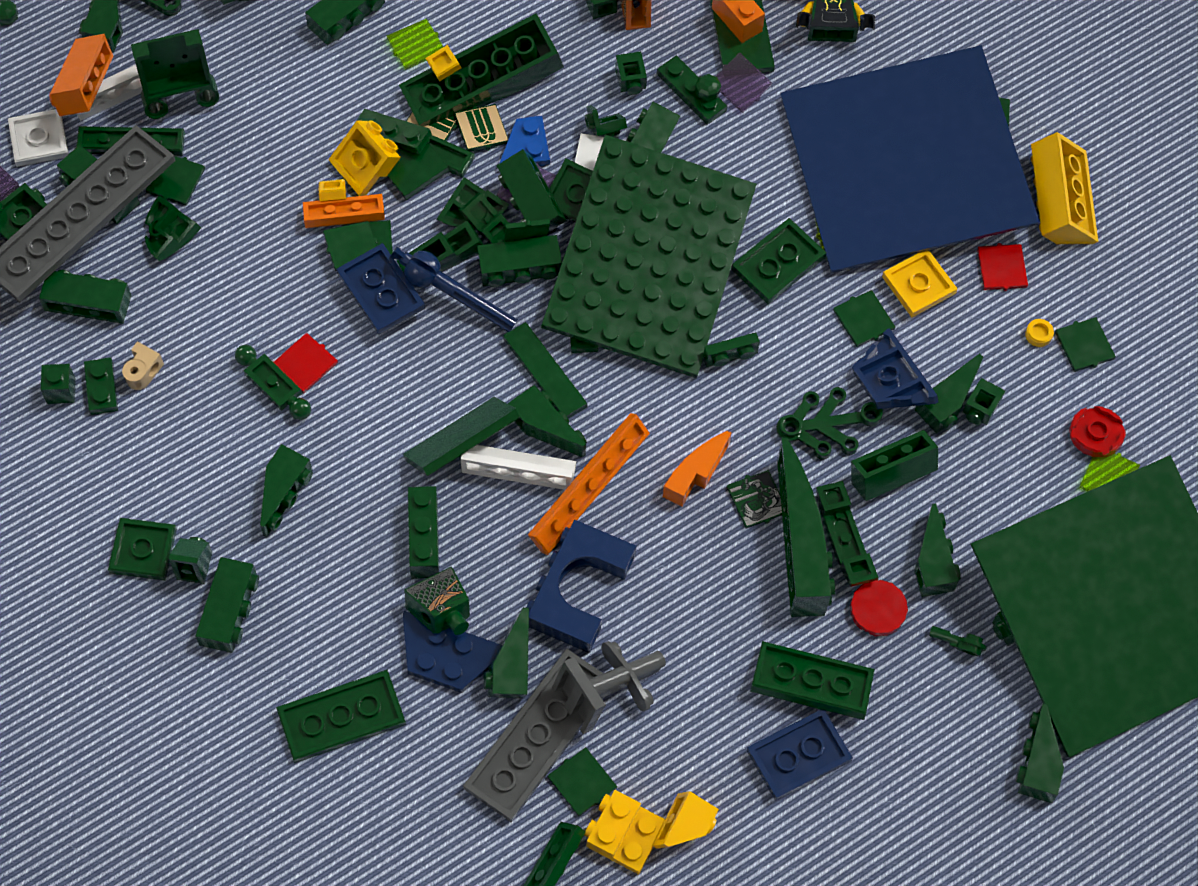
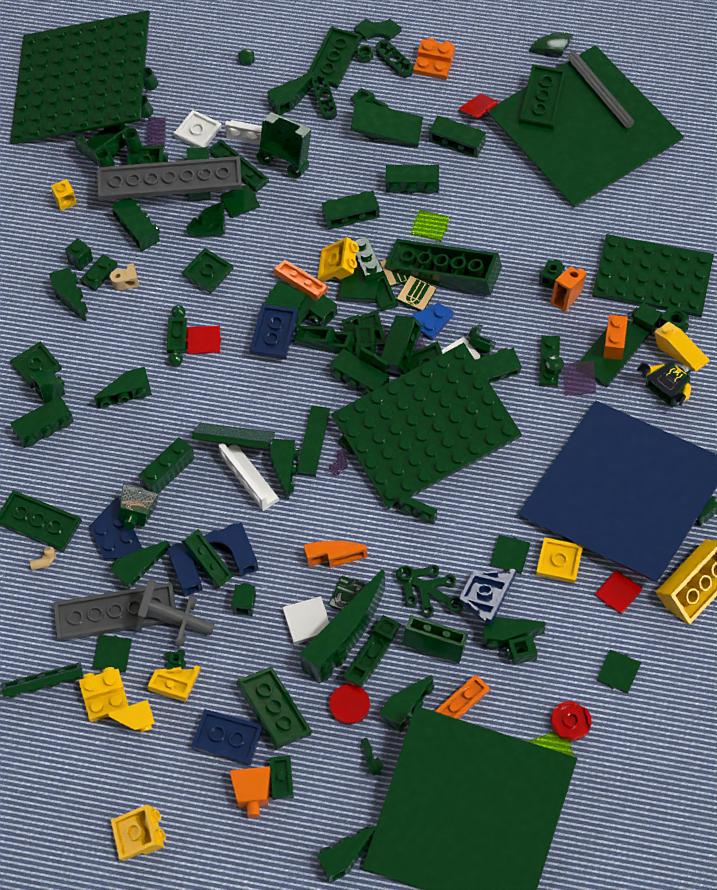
camera: 50 degrees right, 5 degrees down
orange brick [49,34,113,116] -> none
yellow tile [319,179,346,201] -> none
dark blue piece [390,246,518,332] -> none
yellow tile [425,45,461,81] -> none
orange tile [528,413,650,555] -> none
dark green brick [615,52,647,95] -> none
dark green plate [731,218,827,304] -> none
yellow tile [1025,319,1054,347] -> none
none -> tan arm [30,547,56,570]
none -> dark green slope [49,267,88,321]
none -> yellow wing [148,666,201,702]
none -> dark green plate [165,649,186,670]
none -> dark green plate [181,529,233,589]
none -> dark green plate [182,248,234,294]
none -> orange torso [230,767,271,818]
none -> dark green brick [232,583,256,616]
none -> dark green plate [269,755,294,800]
none -> white tile [283,596,329,645]
none -> dark green brick [309,295,338,326]
none -> dark green brick [322,190,380,230]
none -> clear purple arm [329,449,348,475]
none -> orange plate [435,674,490,719]

